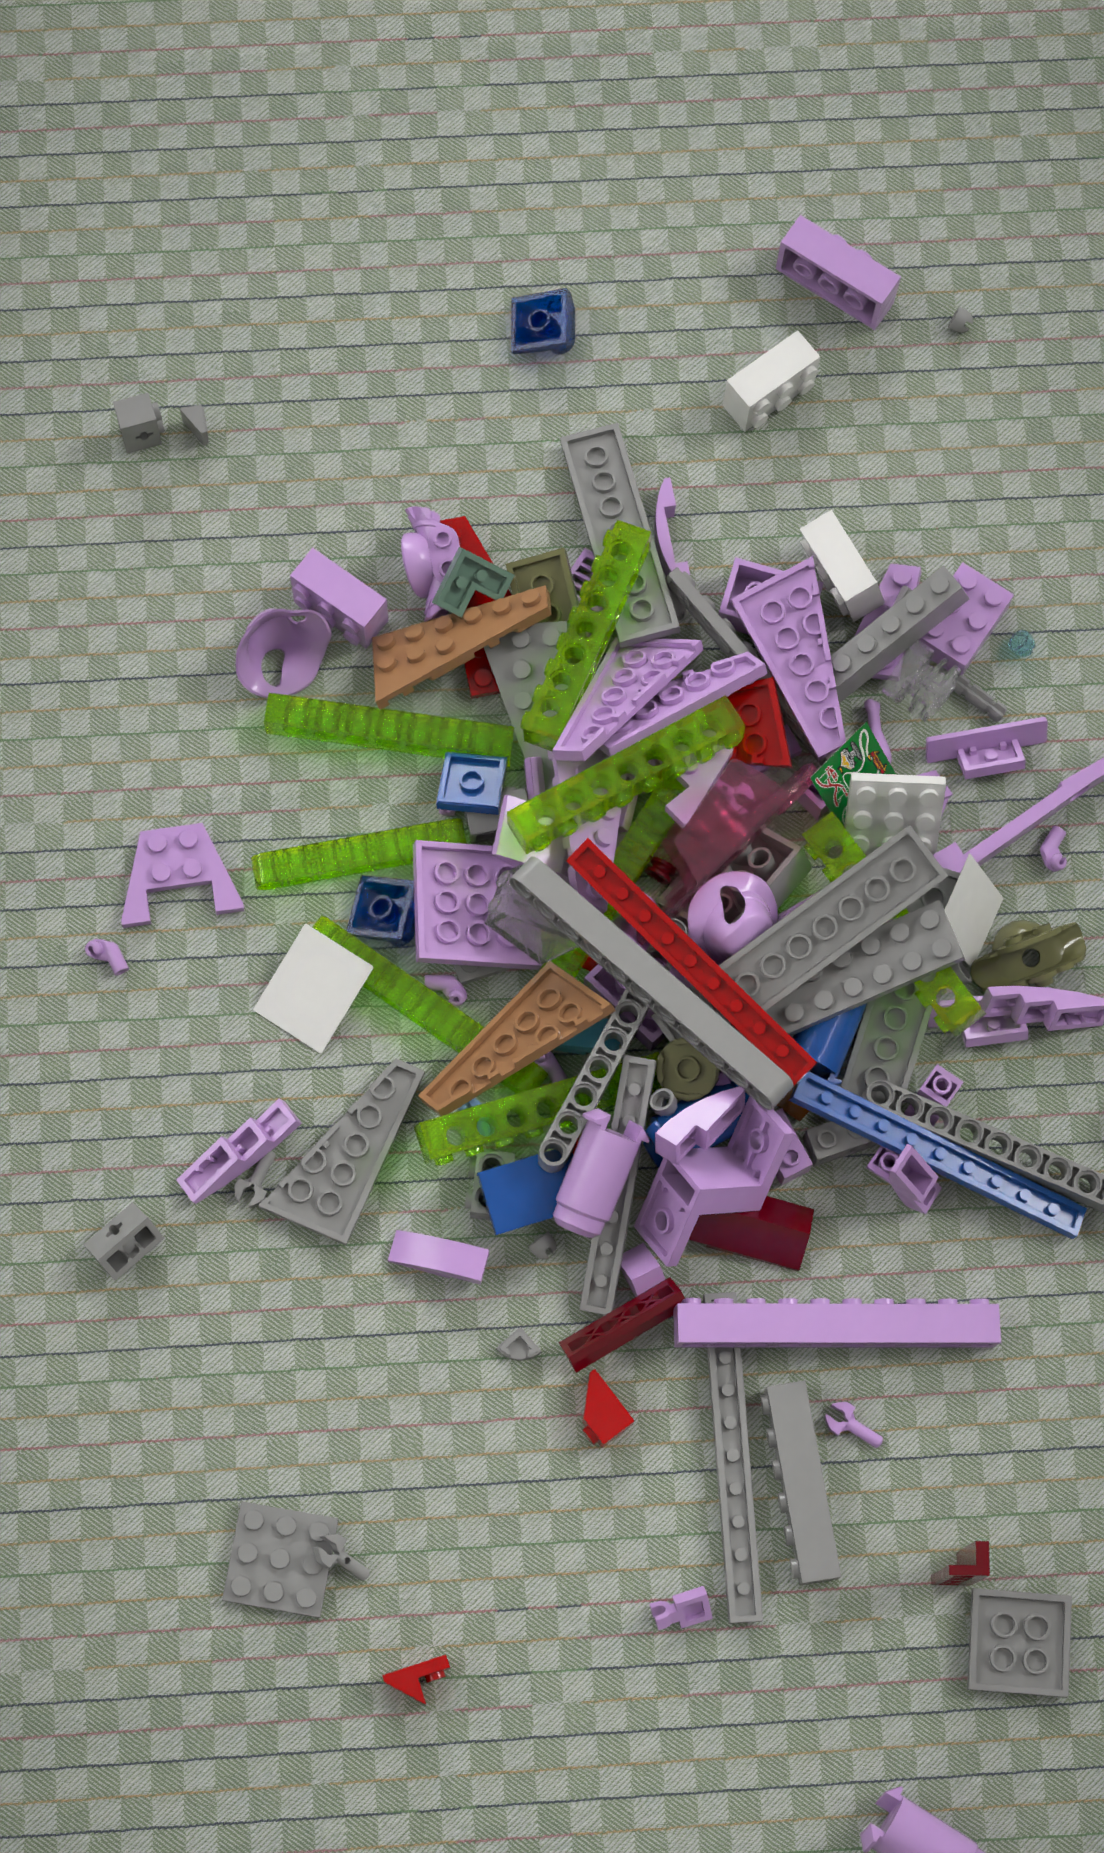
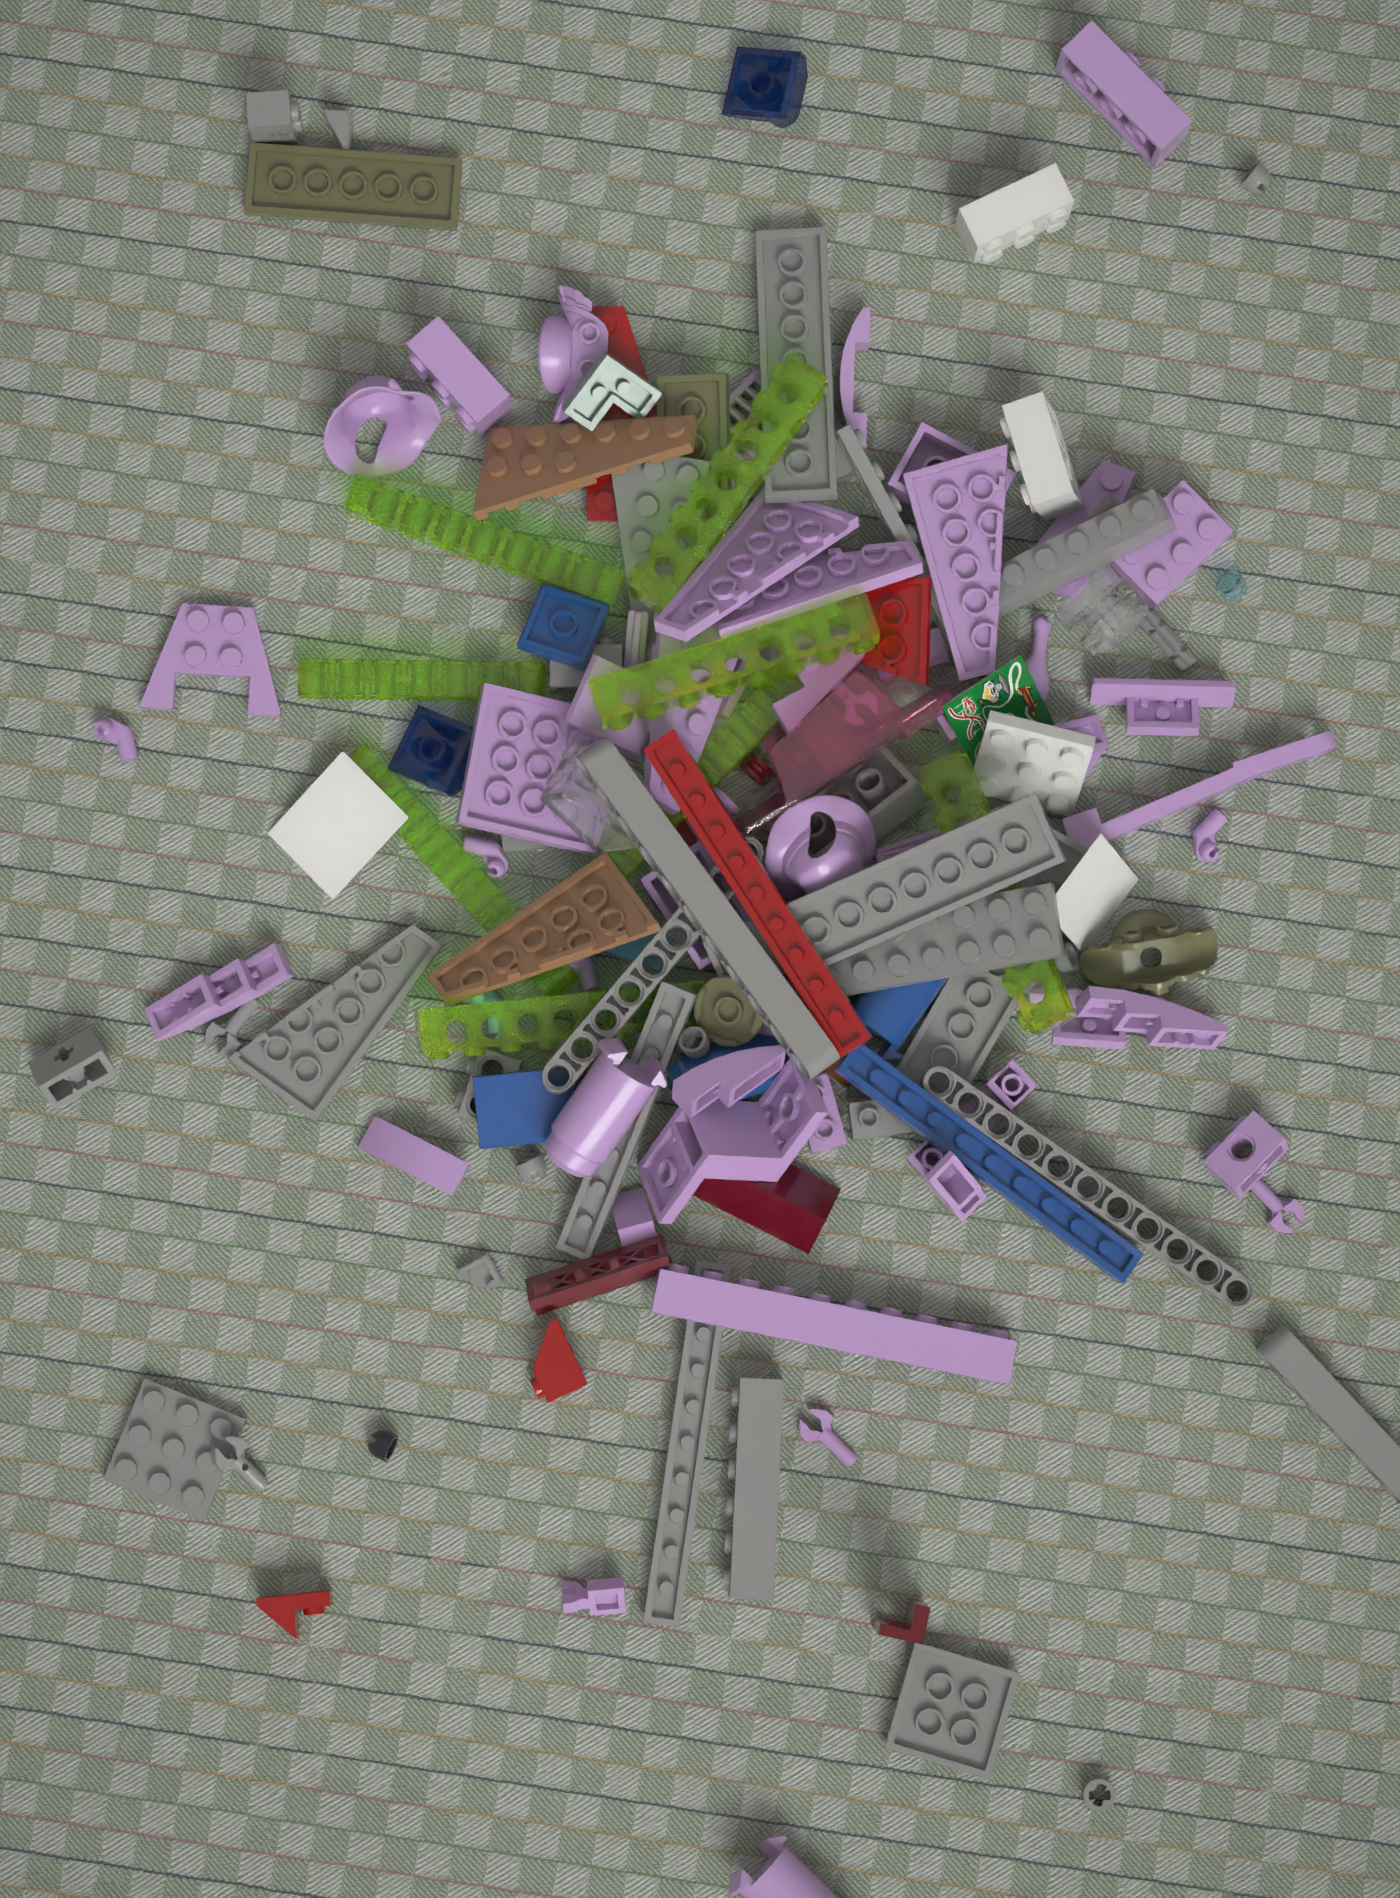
camera: 15 degrees right, 10 degrees up
none -> olive plate [244,142,463,231]
none -> black hinge [367,1430,398,1462]

